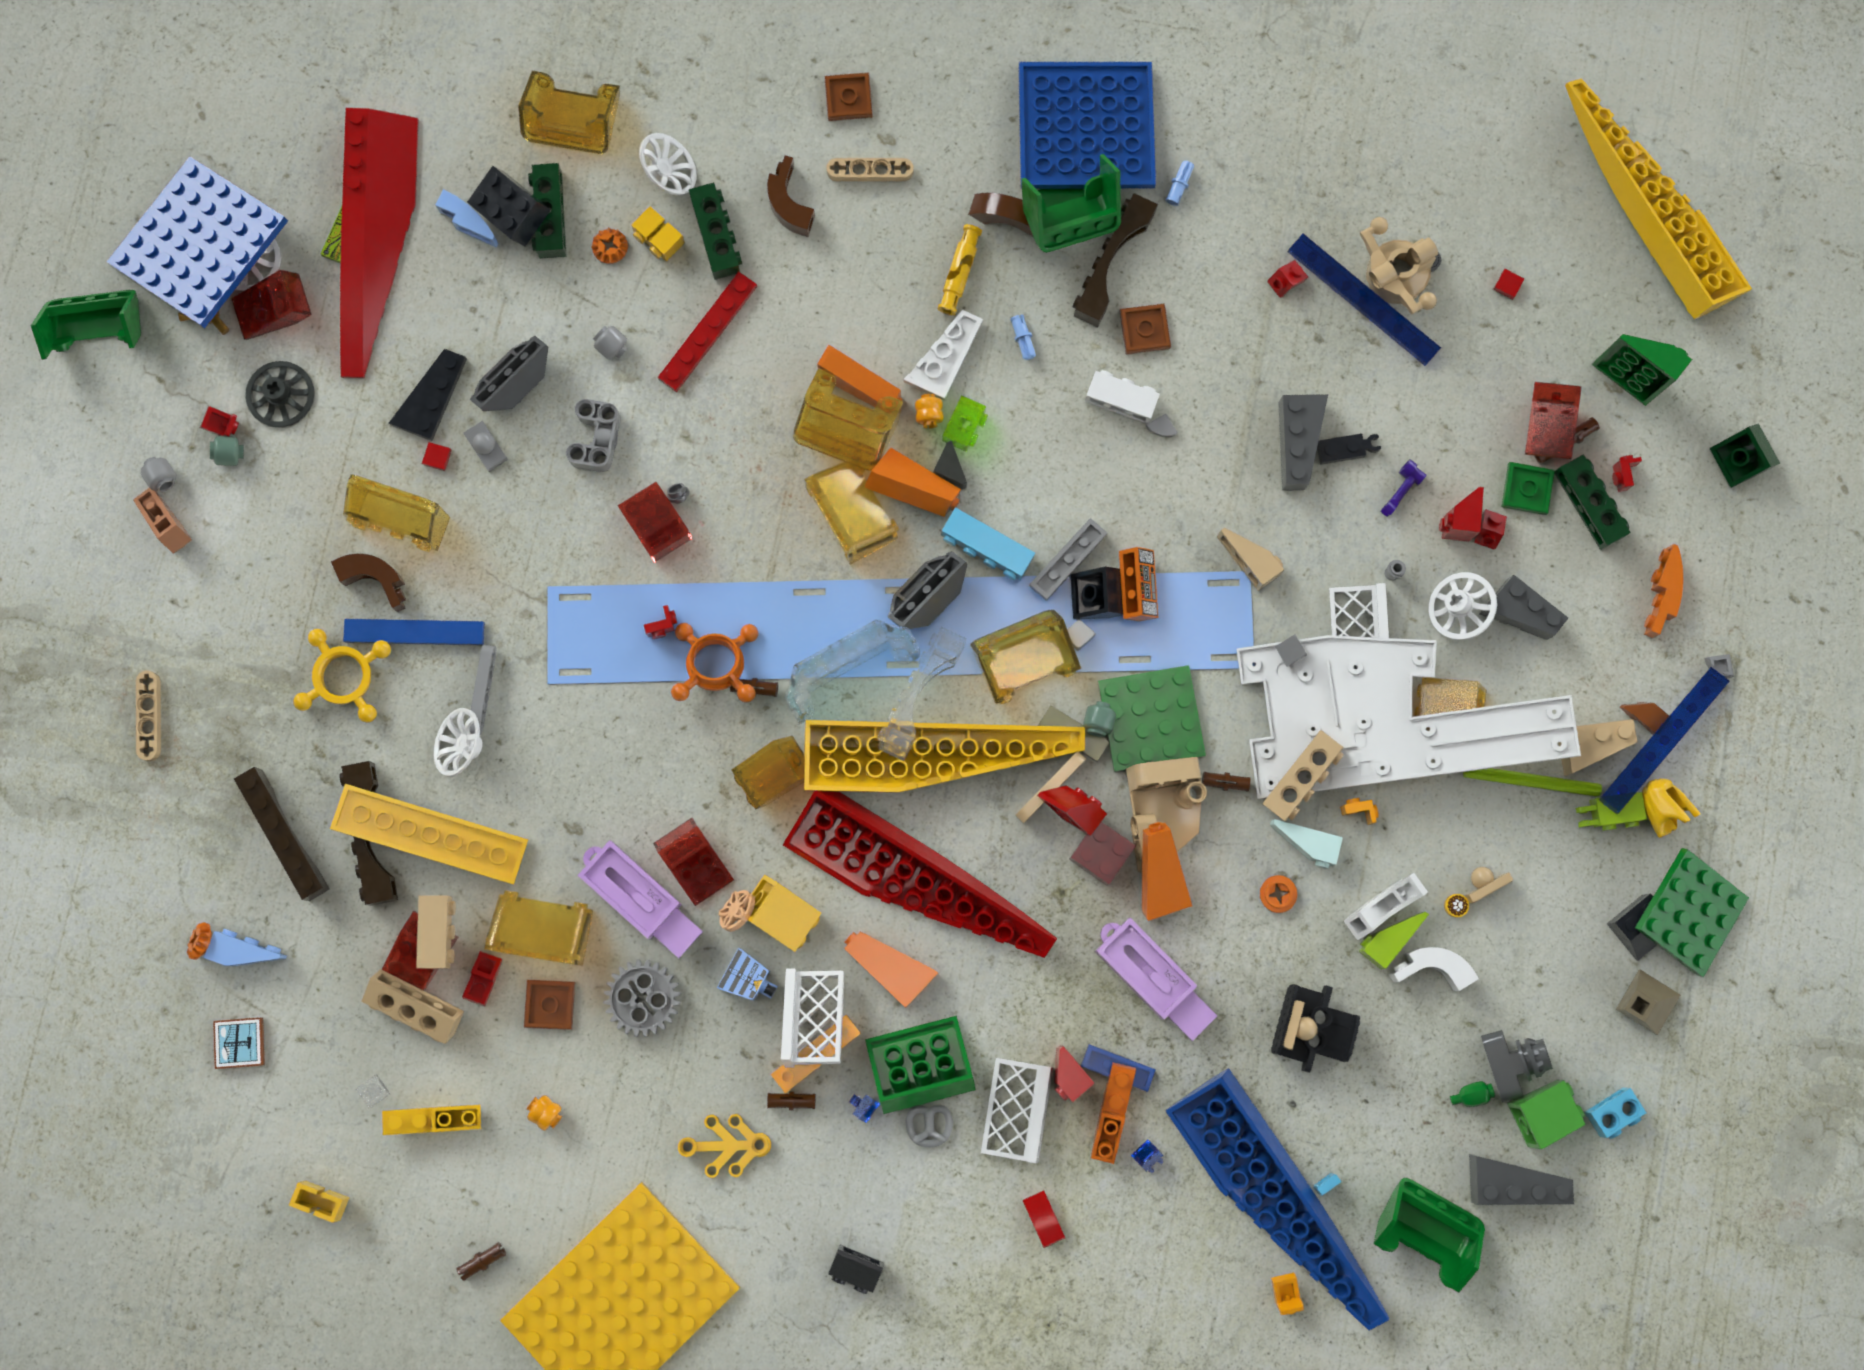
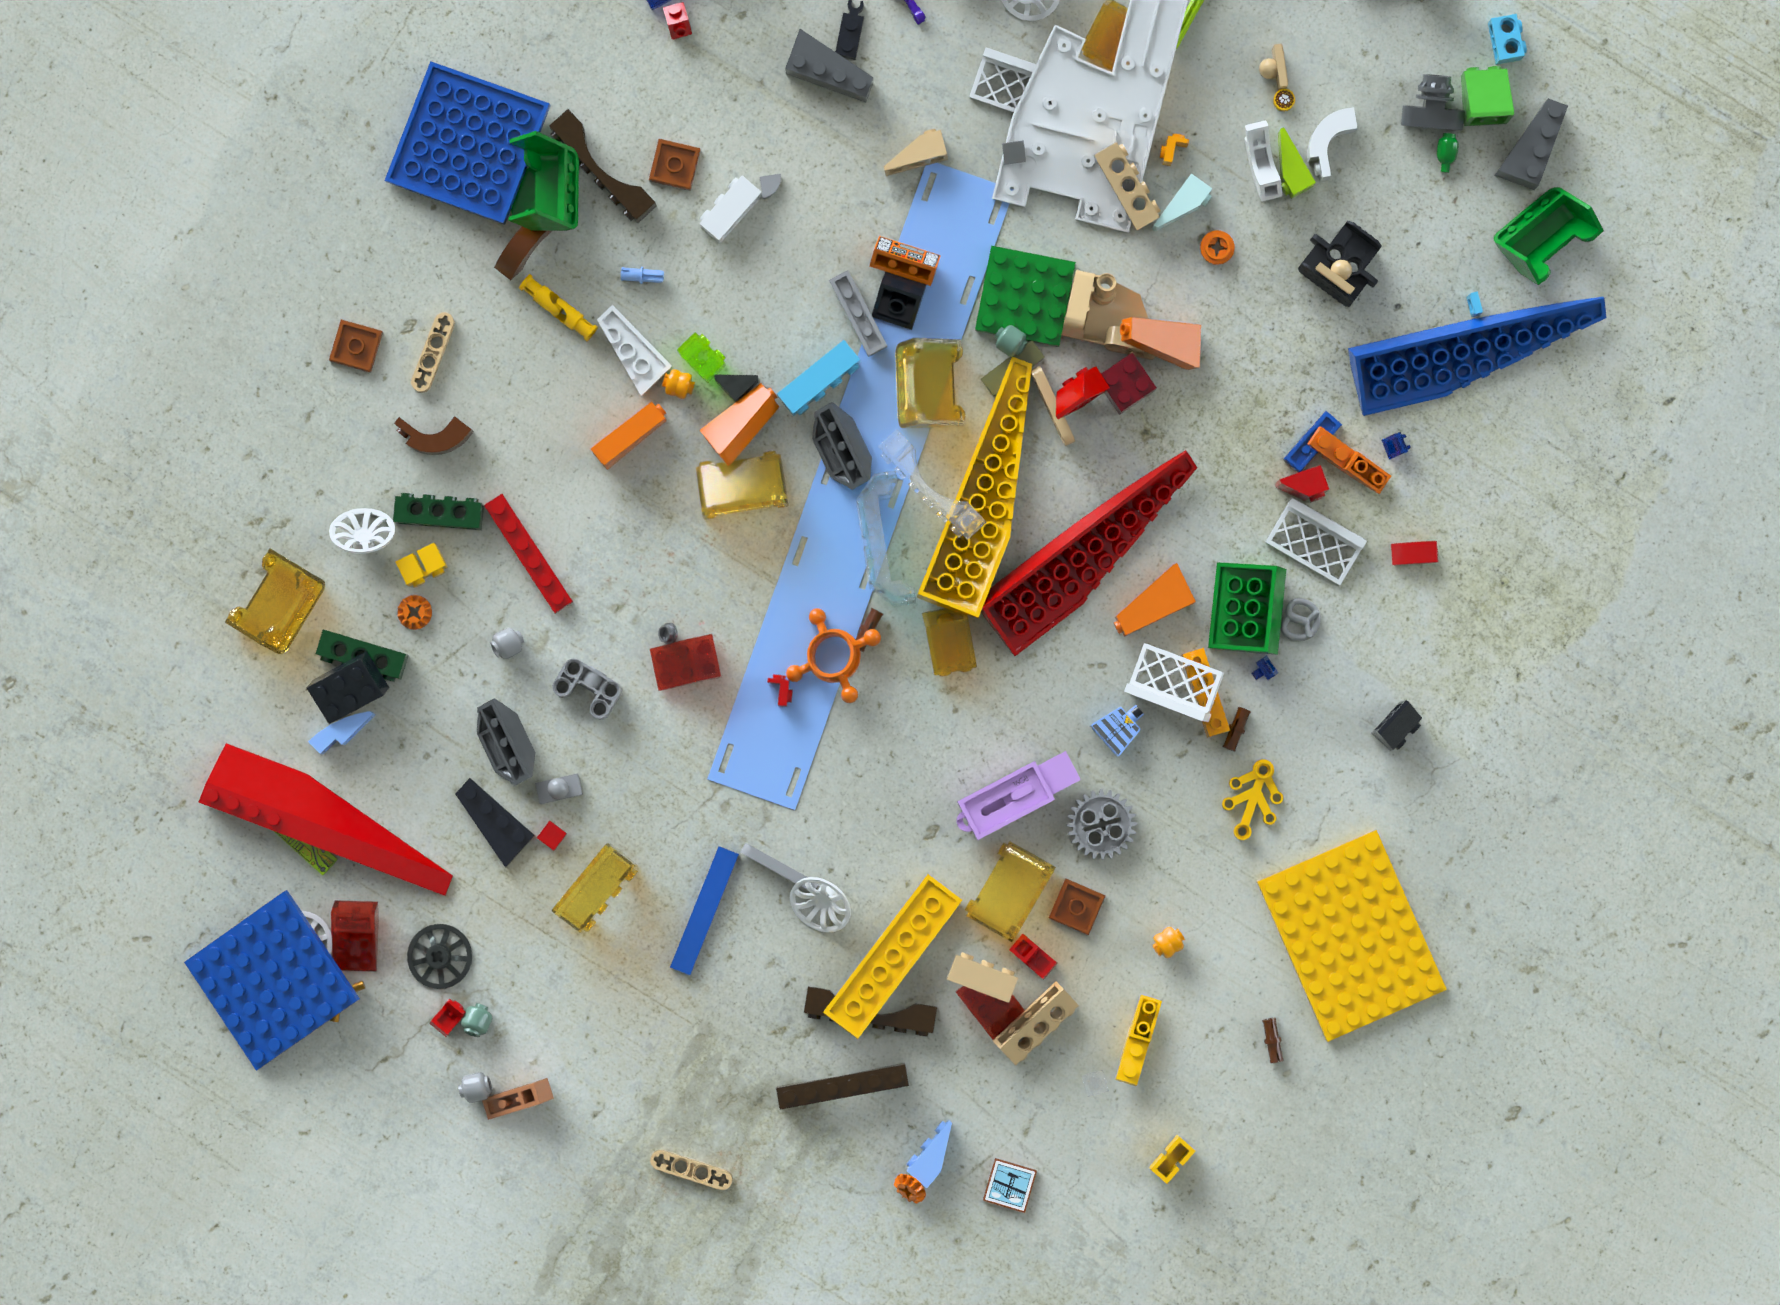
camera: 70 degrees left, 5 degrees up
green windscreen [30,290,141,360] -> none
yellow piece [293,629,391,723] -> none
reddish brown arch [331,553,406,612] -> none
clear red slope [653,817,734,906] -> none
light nougat wheel [718,890,755,932] -> none
yellow slope [746,874,821,952] -> none
clear yellow windscreen [793,368,903,471] -> none
light grey slope [1062,619,1095,651] -> none
lavender piece [1094,918,1217,1041] -> none
light blue axle [1165,160,1194,206] -> none
reddish brown pin [1202,771,1251,792] -> none
light orange bracket [1271,1273,1304,1315] -> none
light grey pin [1384,560,1406,581] -> none

